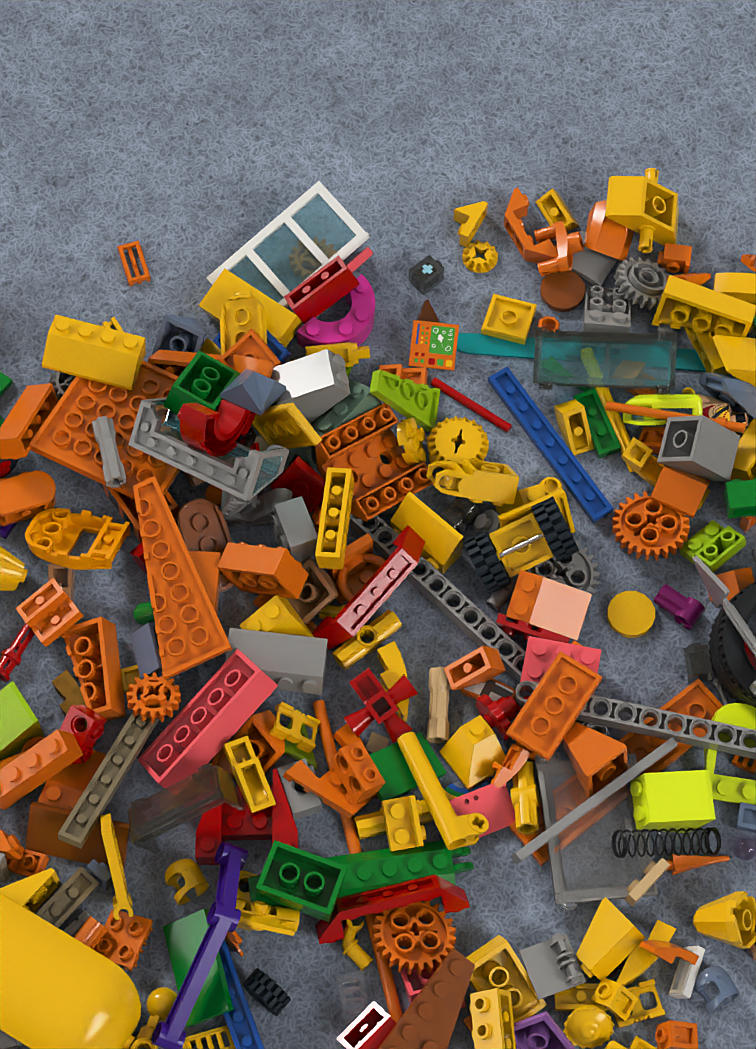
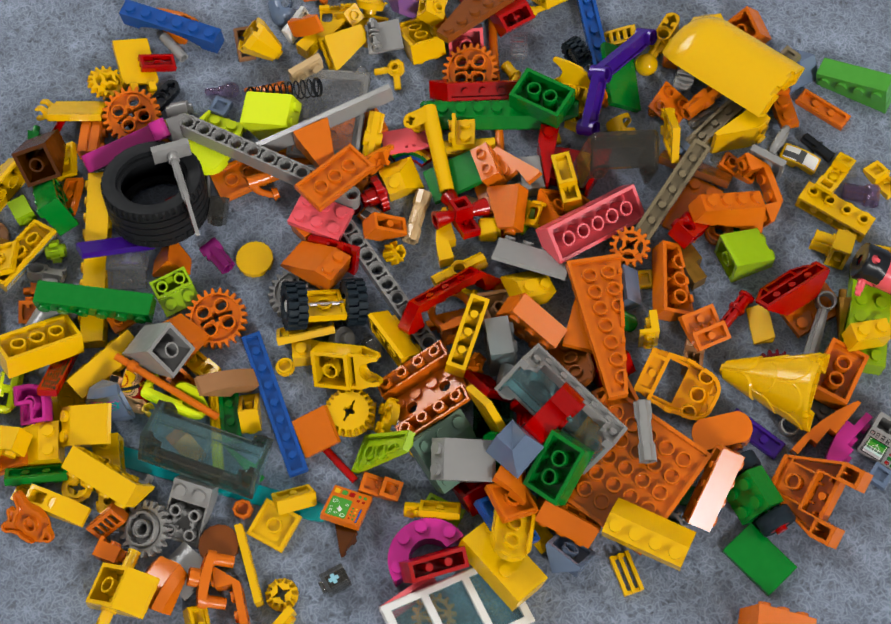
camera: 165 degrees left, 0 degrees up
none -> medium nougat slope [194,369,259,397]
none -> yellow tile [234,523,265,608]
none -> orange plant [246,172,280,201]
none -> yellow slope [271,484,317,515]
none -> orange tile [292,405,341,458]
none -> yellow piece [374,59,405,90]
none -> yellow gear [383,241,406,266]
none -> yellow head [478,217,501,242]
none -> orange slope [487,183,529,235]
none -> yellow bracket [638,309,660,349]

